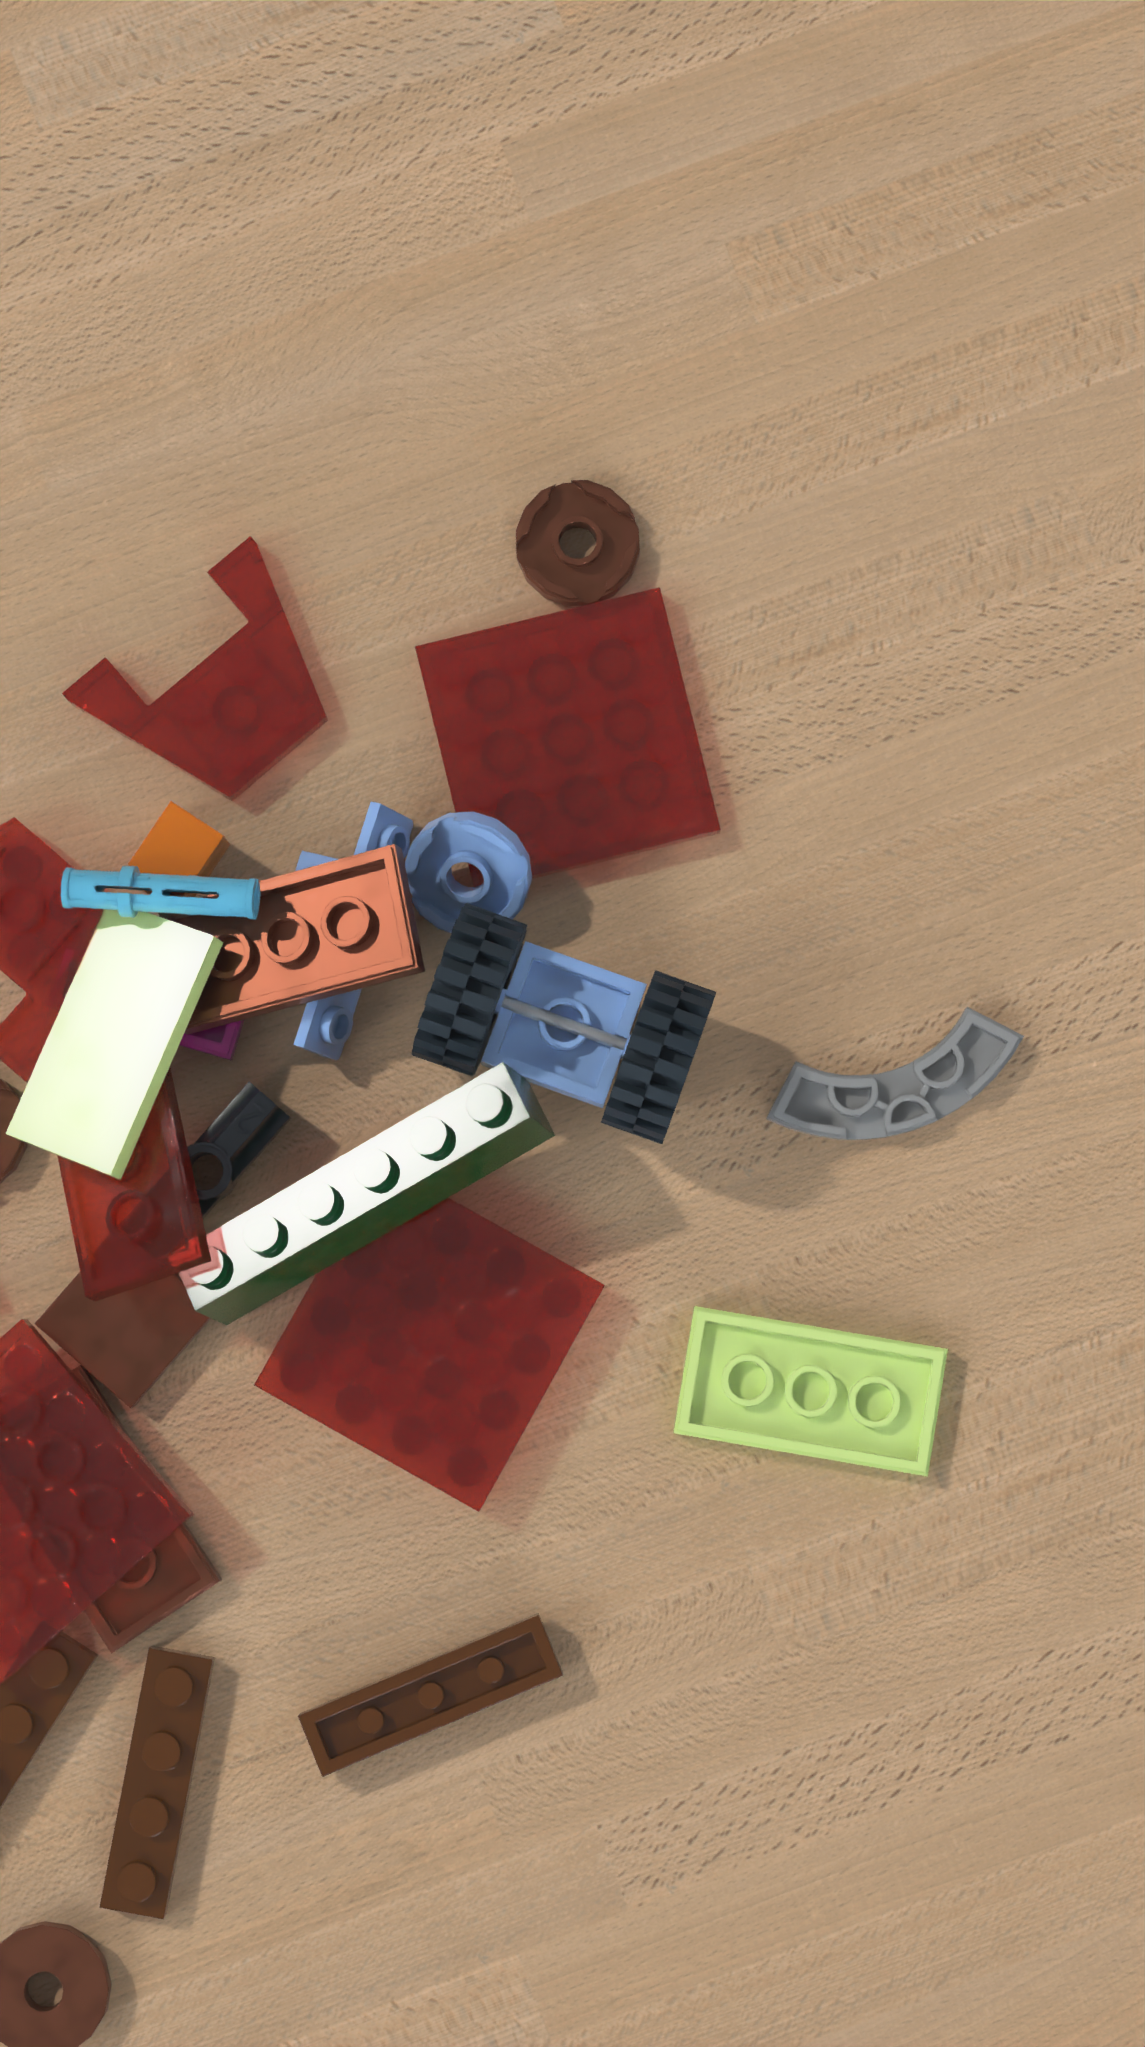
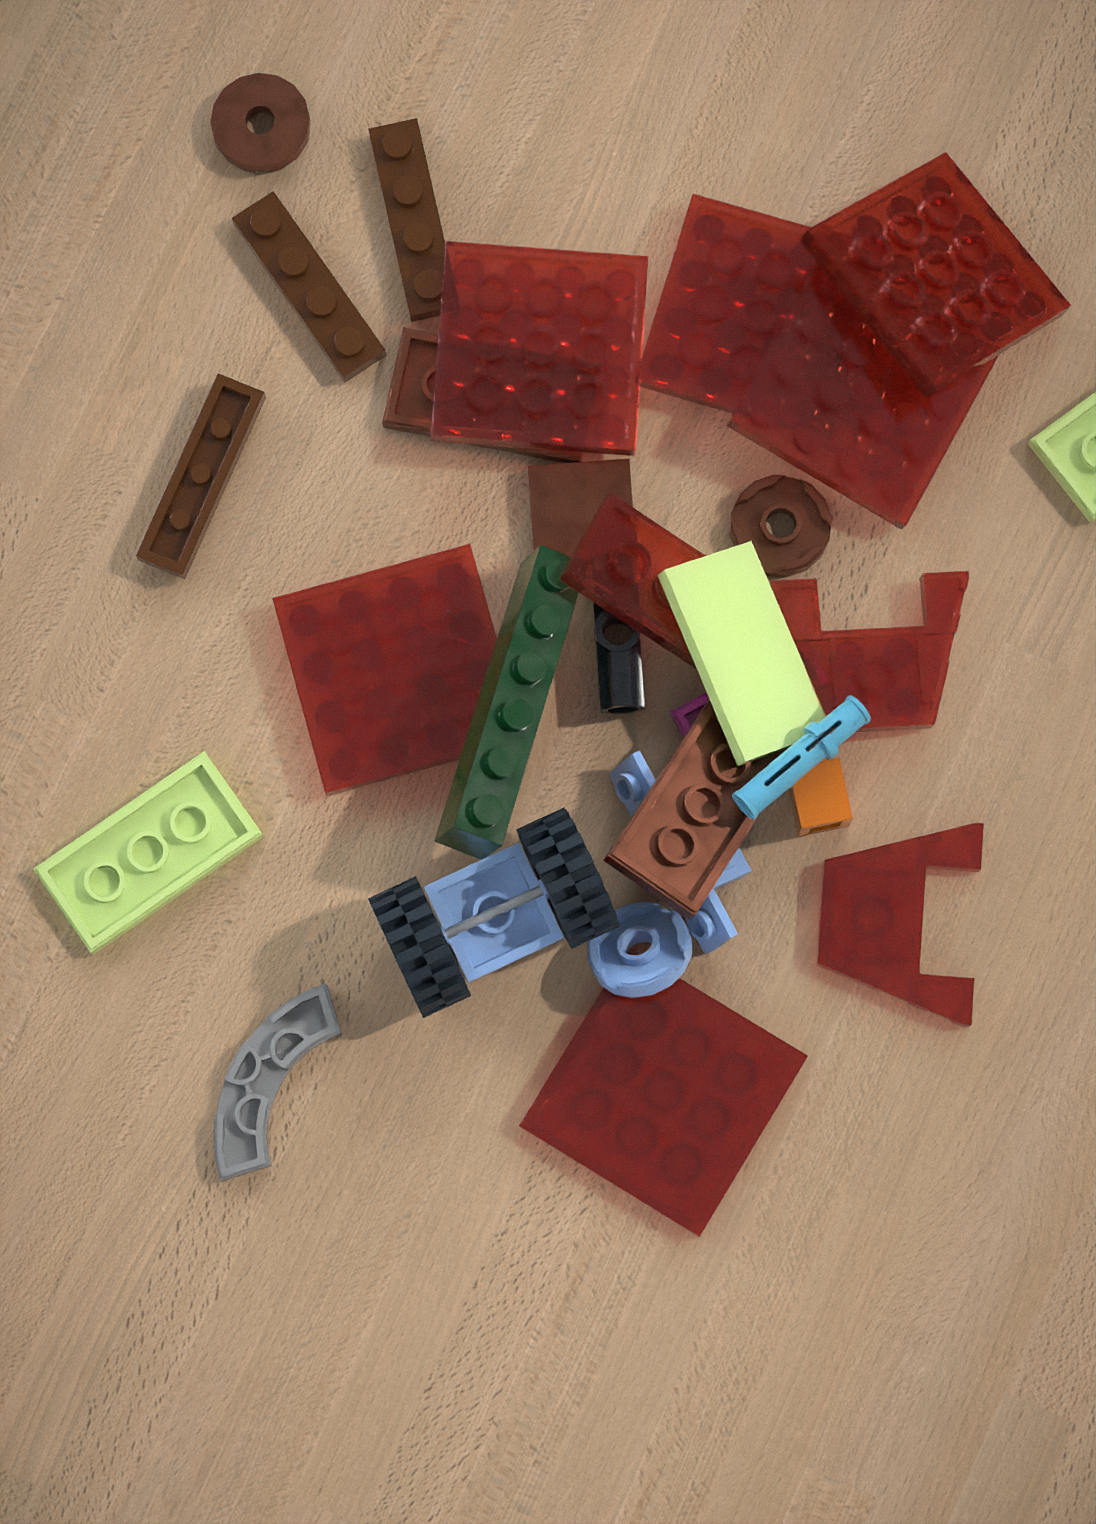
camera: 140 degrees right, 5 degrees down
copper tile [516,480,640,607] -> none

